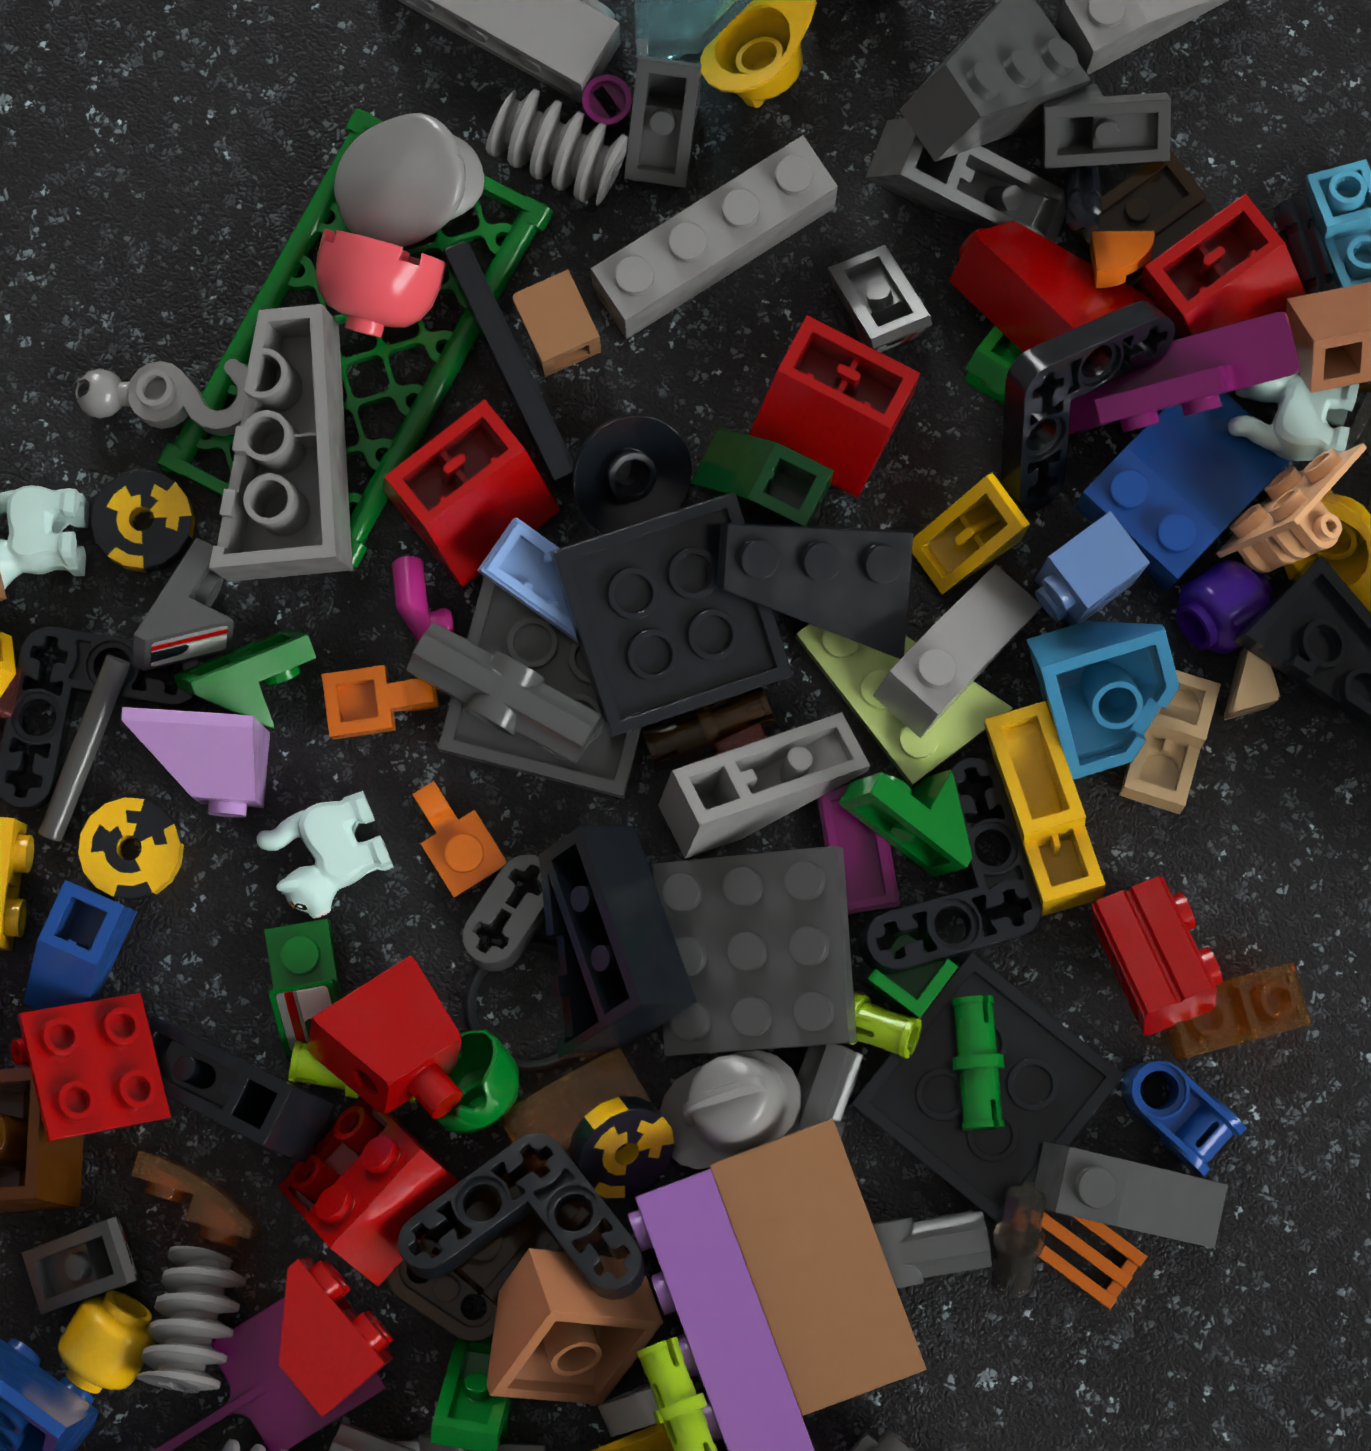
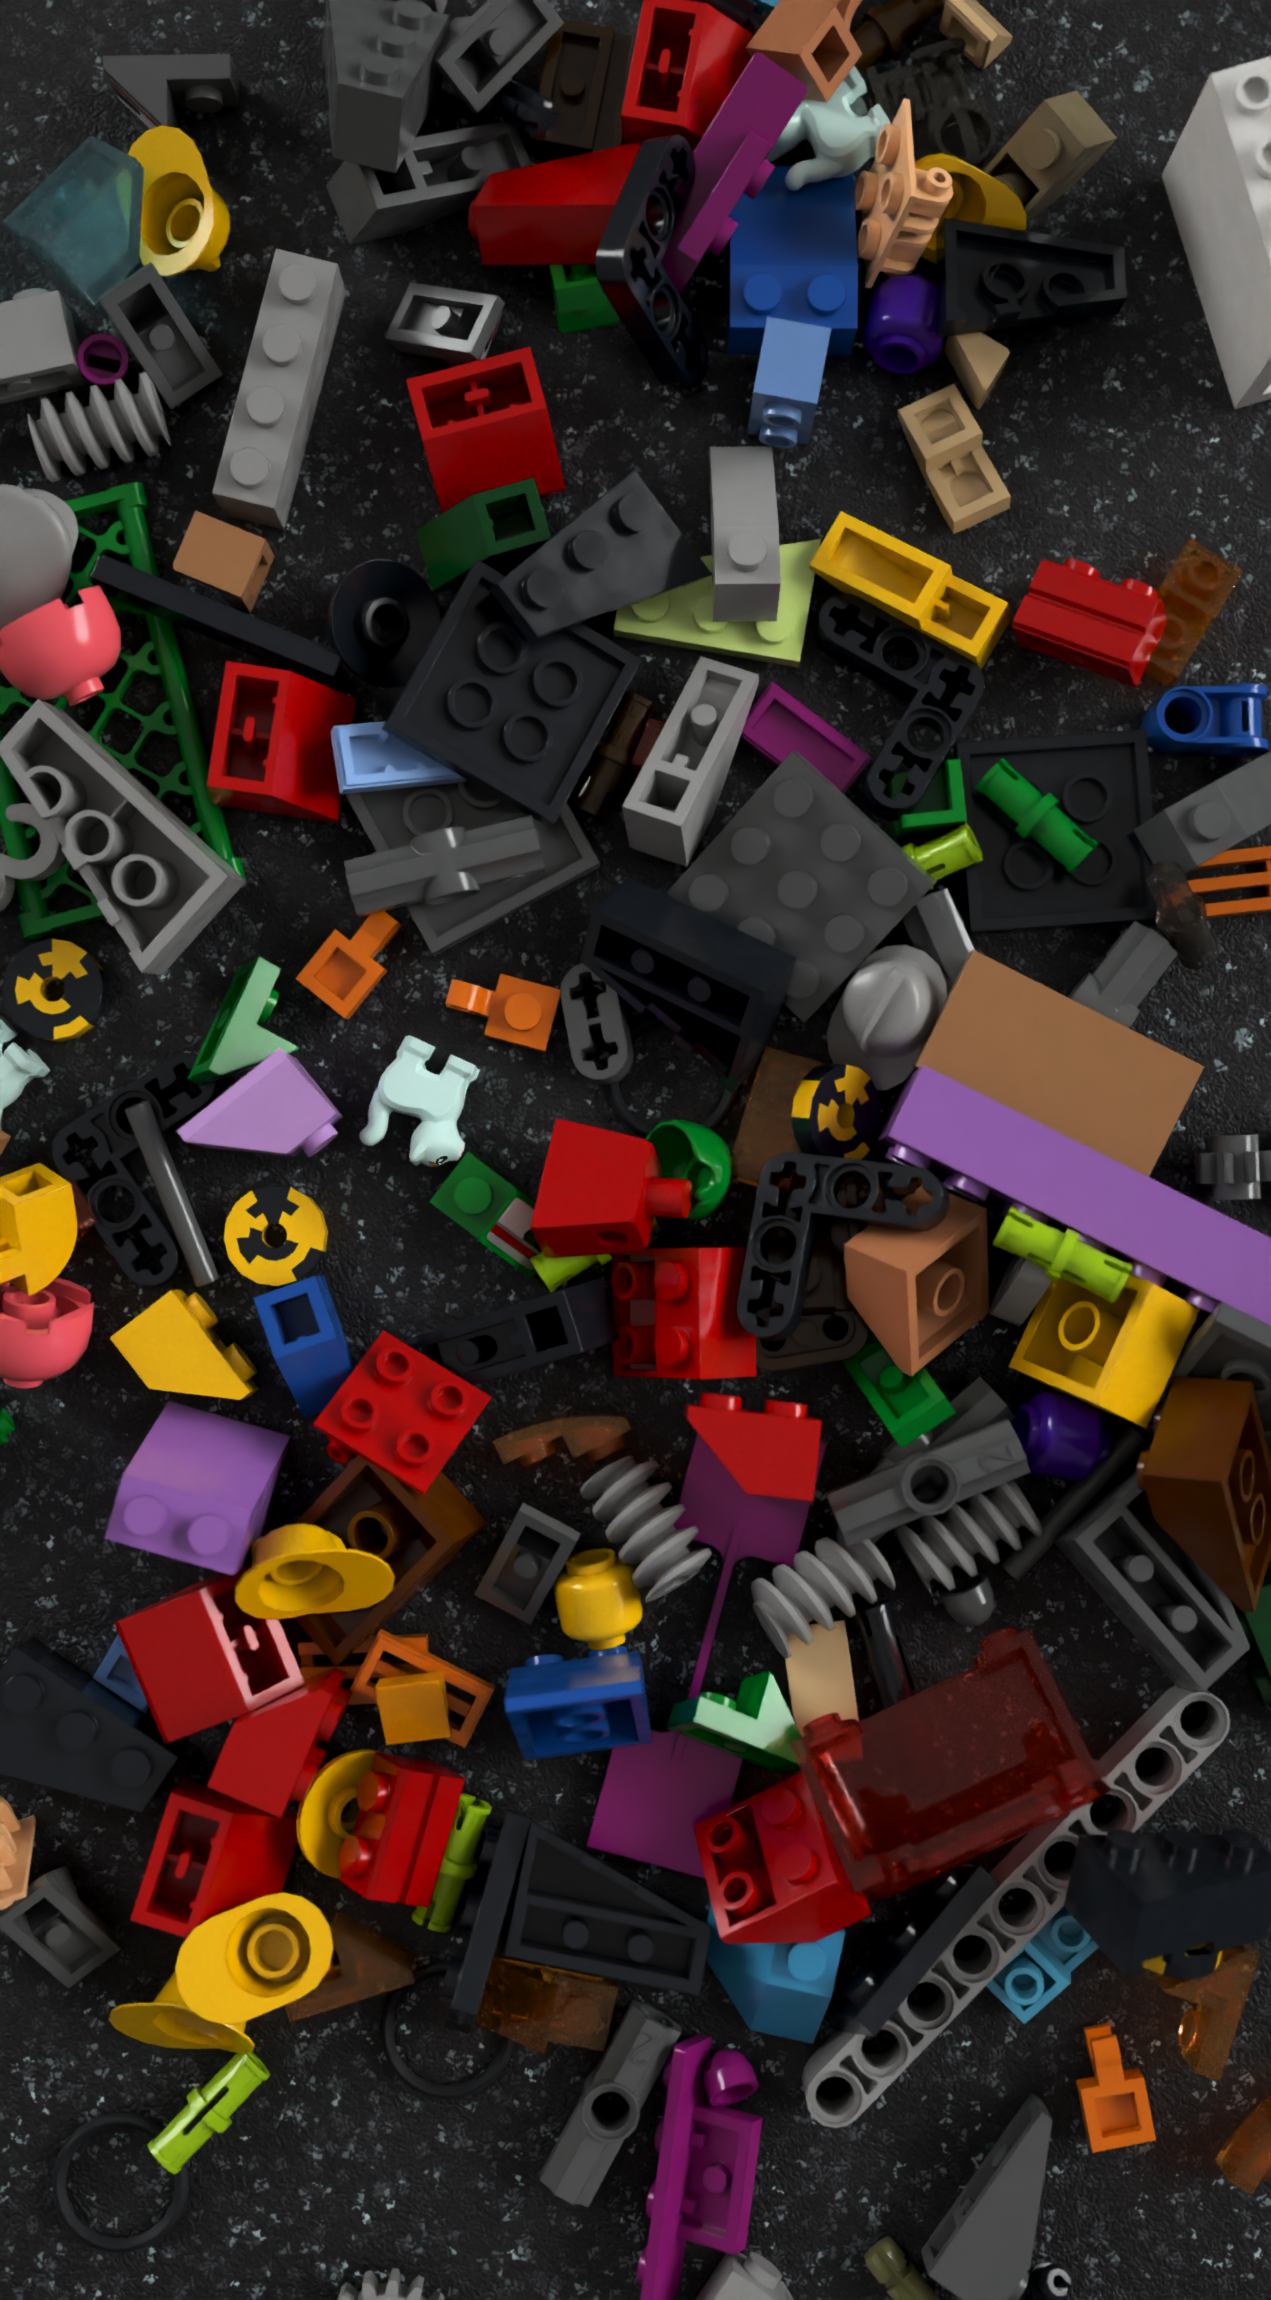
camera: 45 degrees left, 5 degrees up
dark grey slope [133,537,234,671] -> none
dark pink arm [392,556,455,642] -> none
green slope [838,769,973,877] -> none
yellow slope [912,473,1030,595] -> none
dark azure slope [1026,621,1180,780] -> none
orange tile [1090,231,1155,288] -> none

